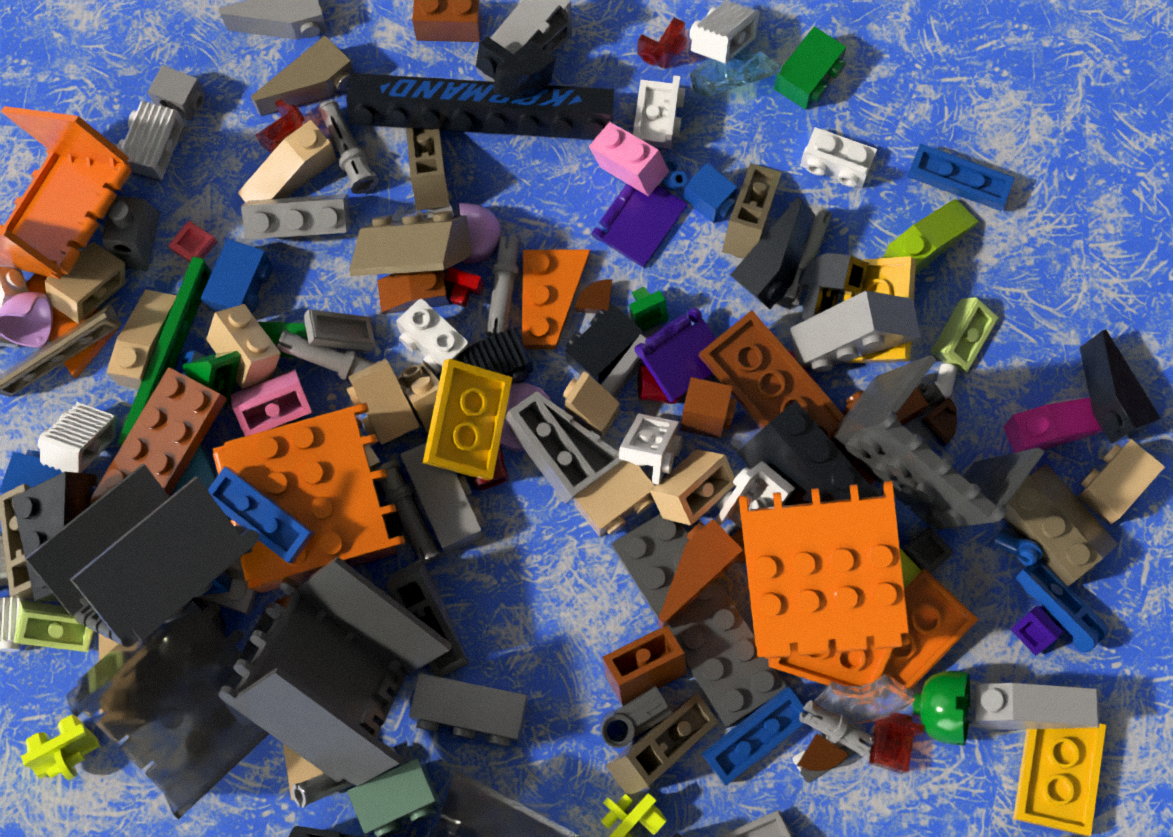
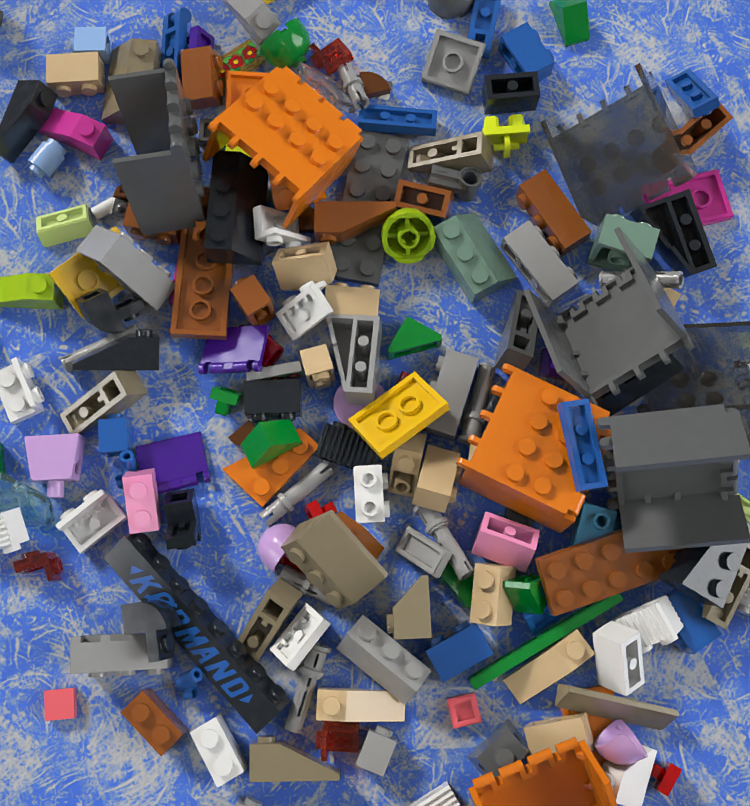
camera: 140 degrees left, 5 degrees up
none -> lavender torso [25,433,86,499]
none -> light blue brick [27,138,67,179]
none -> light blue brick [71,27,112,64]
none -> black brick [163,488,201,550]
none -> blue arm [176,667,203,700]
none -> dark orange brick [180,45,225,110]
none -> white brick [189,714,248,788]
none -> tile [220,39,265,88]
none -> green slope [241,419,303,469]
none -> white bracket [270,603,330,671]
none -> light grey brick [356,725,397,777]
none -> lime cylinder [381,207,436,264]
none -> dark tan slope [386,575,432,640]
none -> green slope [388,316,442,360]
none -> sand green slope [434,213,517,305]
none -> dark orange brick [516,169,592,257]
none -> white brick [592,621,645,697]

